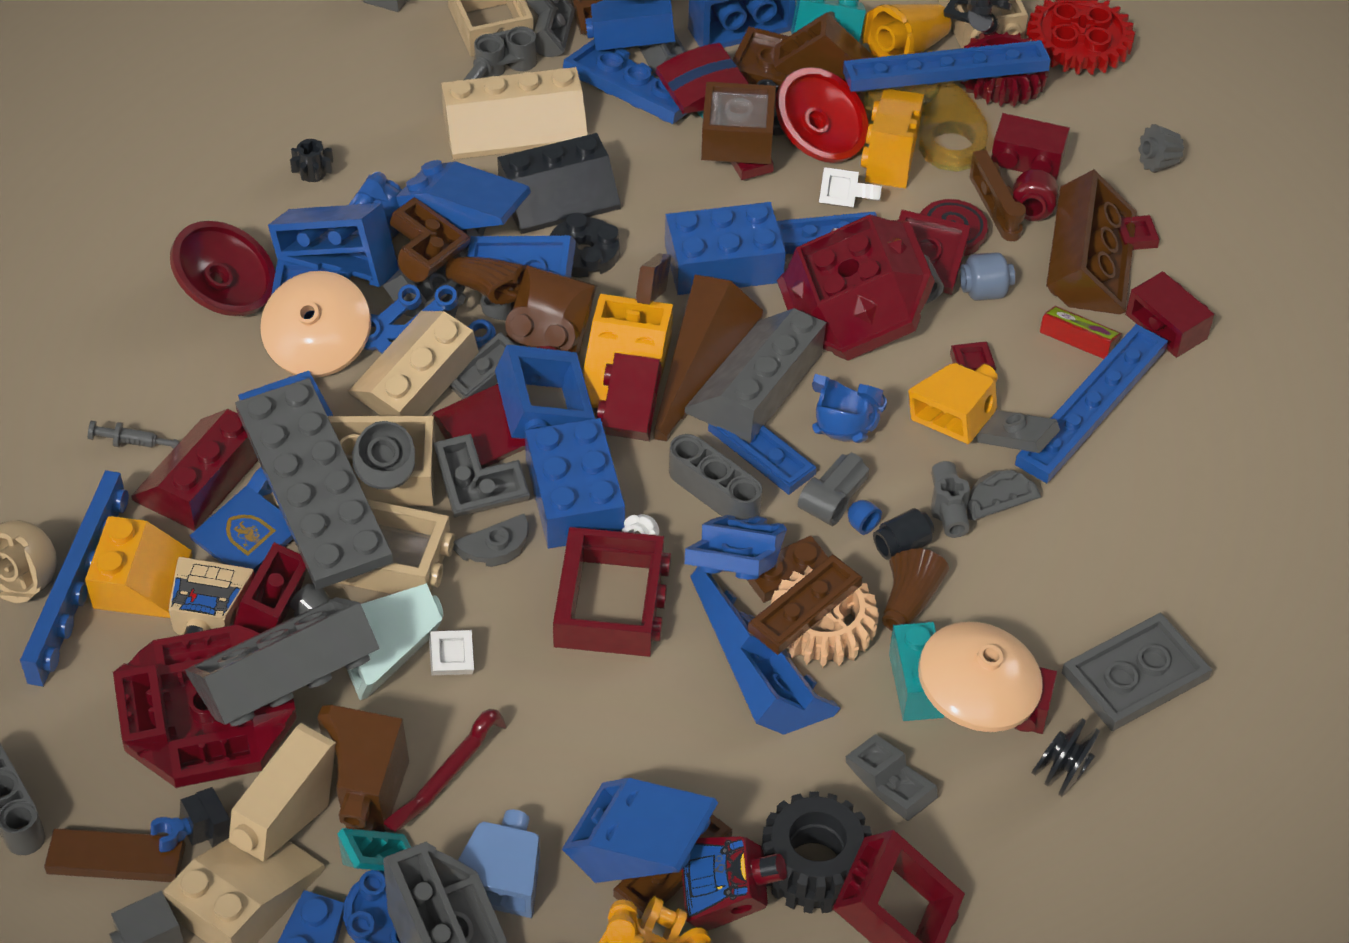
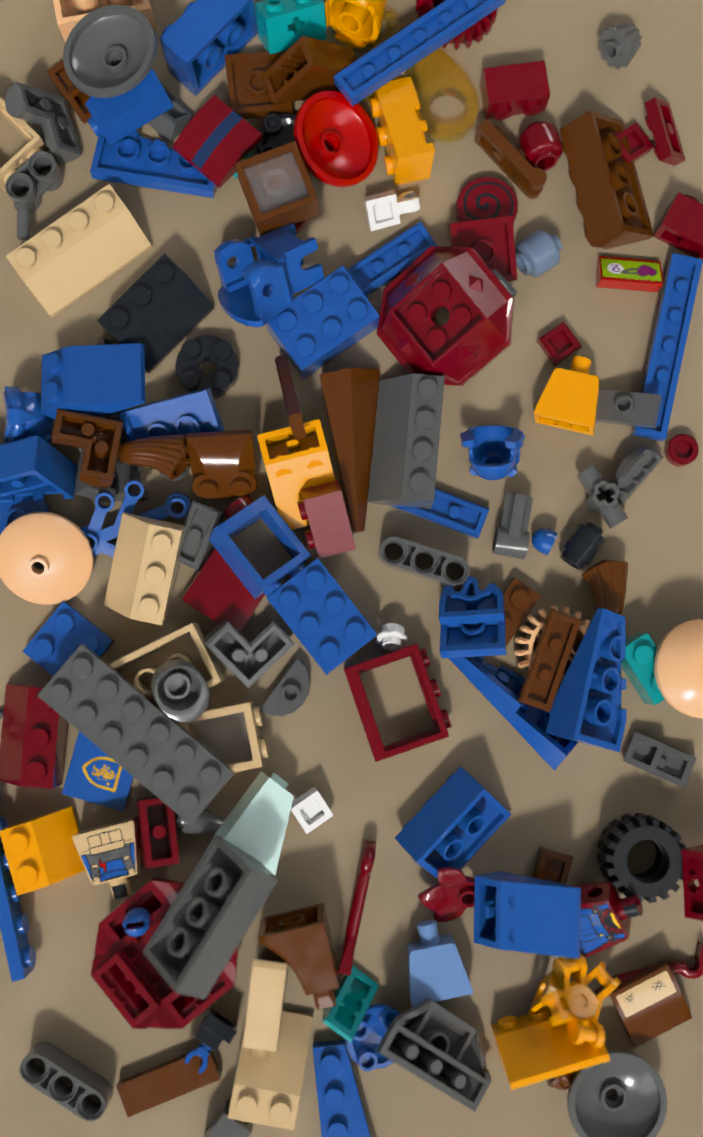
camera: 30 degrees left, 35 degrees up
none -> blue hinge [123,907,151,937]
none -> blue piece [214,223,324,327]
none -> blue slope [395,766,511,879]
none -> dark red plate [418,867,475,922]
none -> blue wedge [546,608,627,752]
none -> dark red plate [644,97,686,166]
none -> dark red tile [664,434,699,467]

